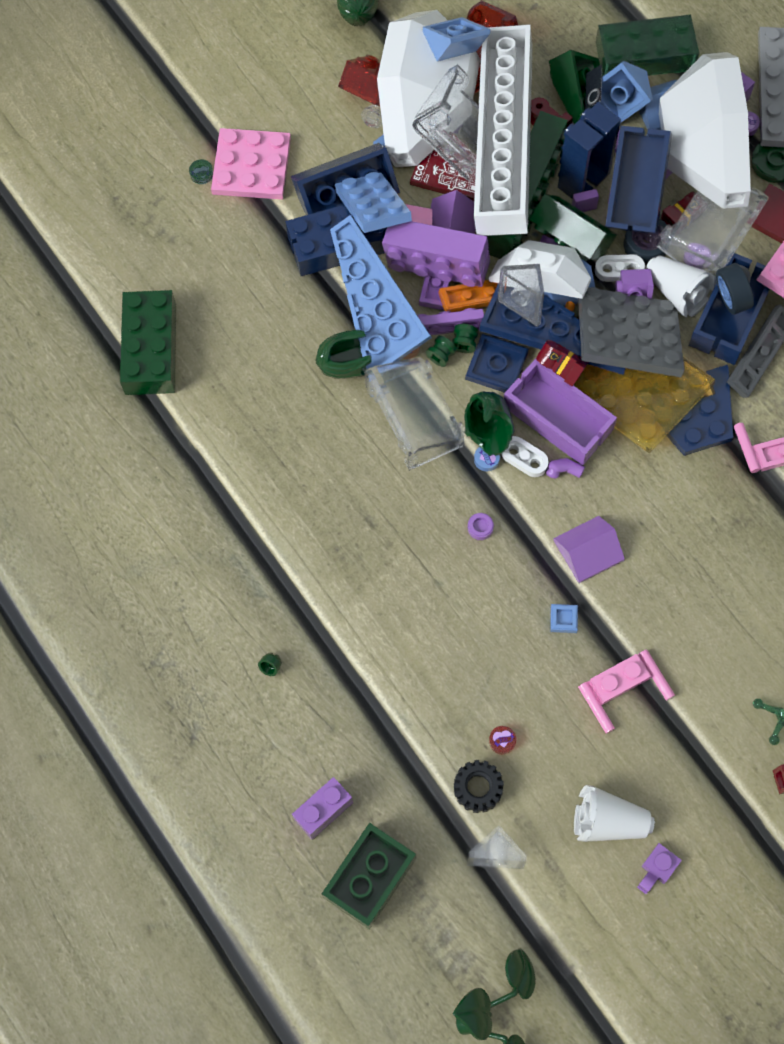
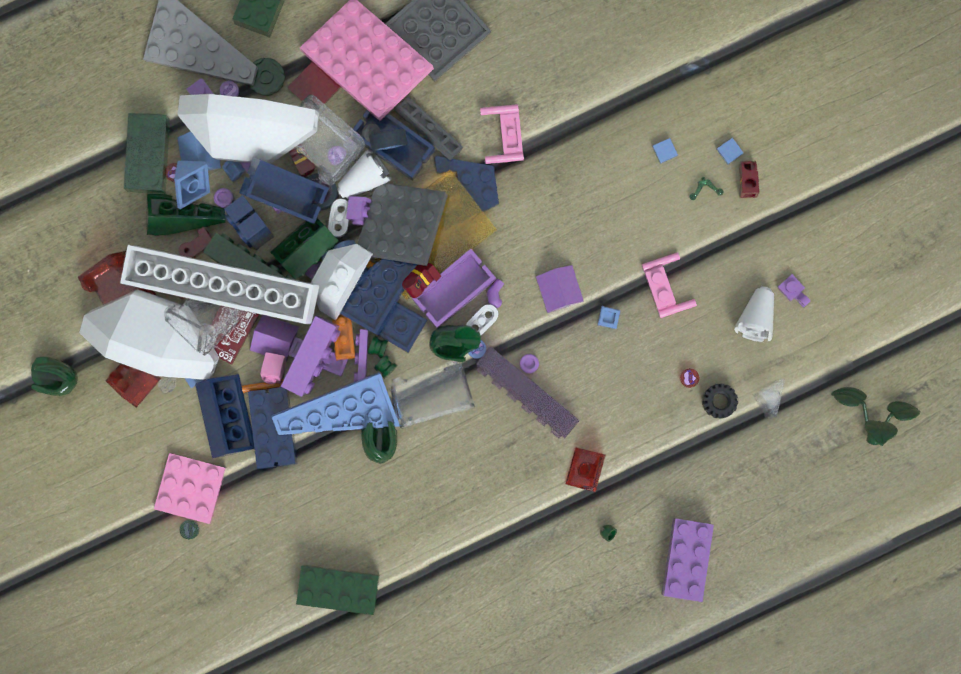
camera: 85 degrees left, 15 degrees up
medium lavender brick [292,777,353,840] -> none
dark green brick [321,822,416,930] -> none
medium blue plate [335,172,412,233] -> none
medium blue slope [423,17,490,61] -> none
clear slope [498,264,544,327] -> none
medium lavender tile [572,189,599,212] -> none
black sticker [585,65,602,109] -> none
none -> clear purple brick [476,347,580,439]
none -> clear red slope [565,447,606,492]
none -> medium lavender brick [662,518,714,602]

